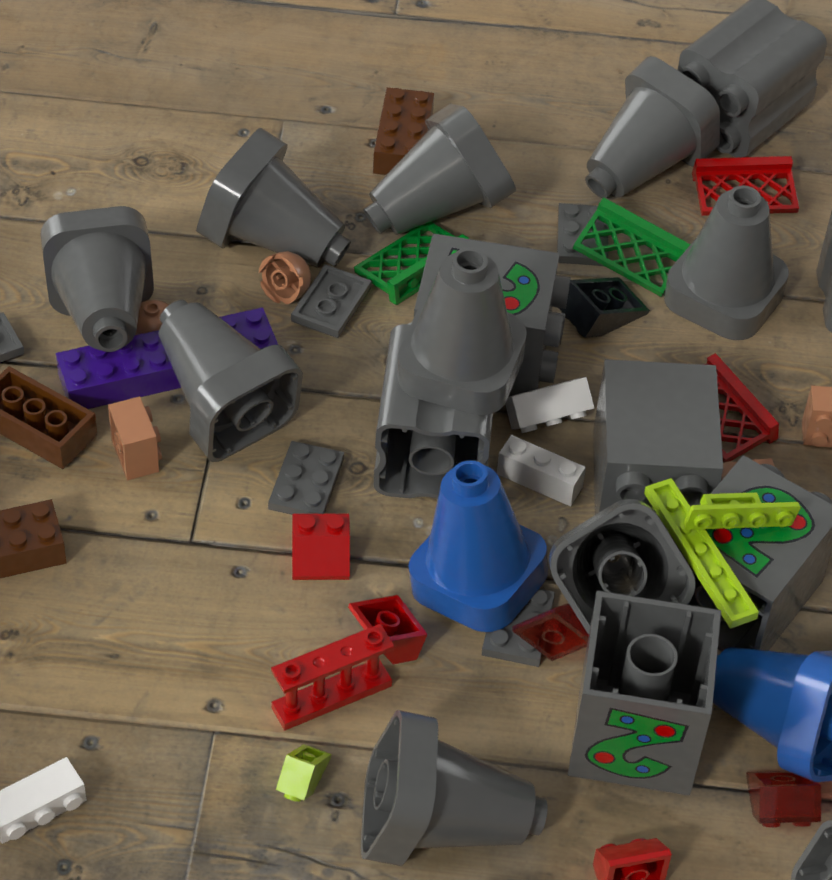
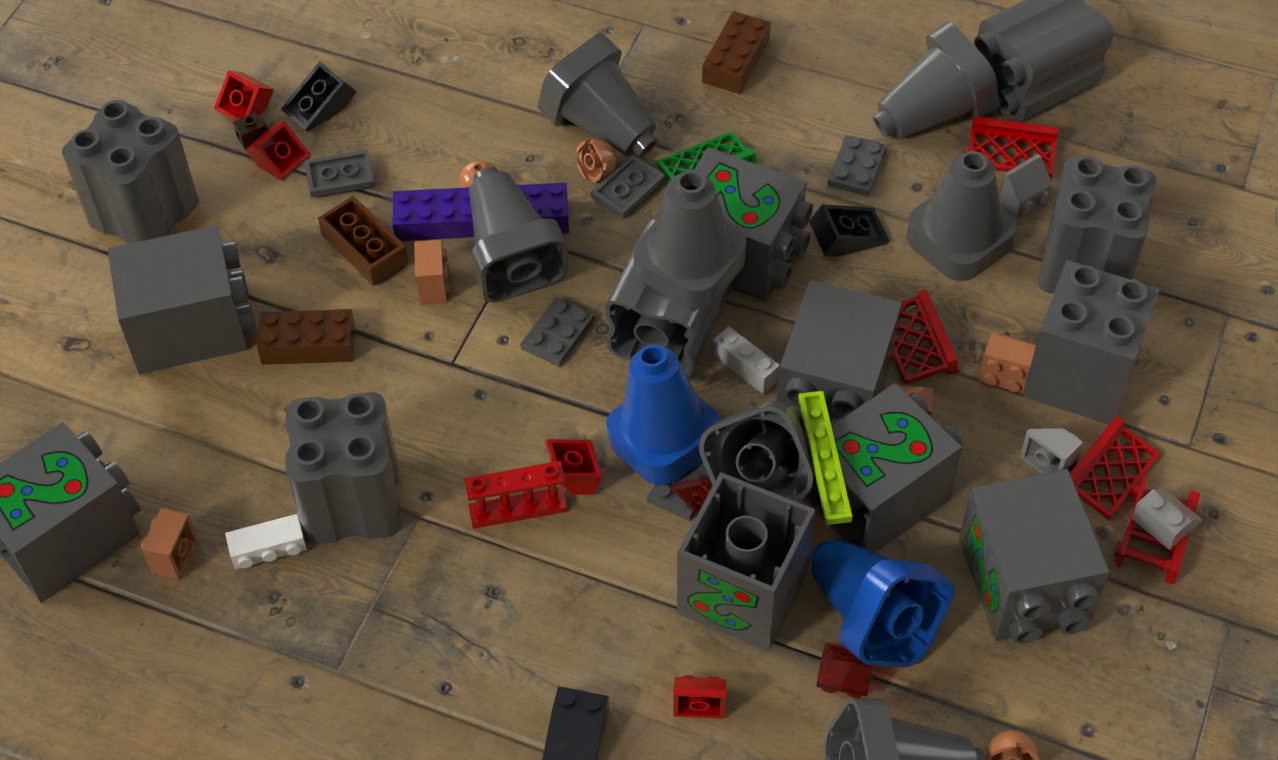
camera: 20 degrees right, 5 degrees up
dark grey cone [40,206,154,352] -> none
lime slope [276,744,332,802] -> none
red slope [292,514,350,580] -> none
dark grey cone [361,710,548,866] -> none
dark grey cone [363,103,516,235] -> none
white brick [505,377,594,433] -> none
green fence [572,197,691,297] -> none
lime bracket [683,492,801,530] -> none
none -> dark grey brick [286,392,401,544]
none -> light grey slope [999,154,1052,218]

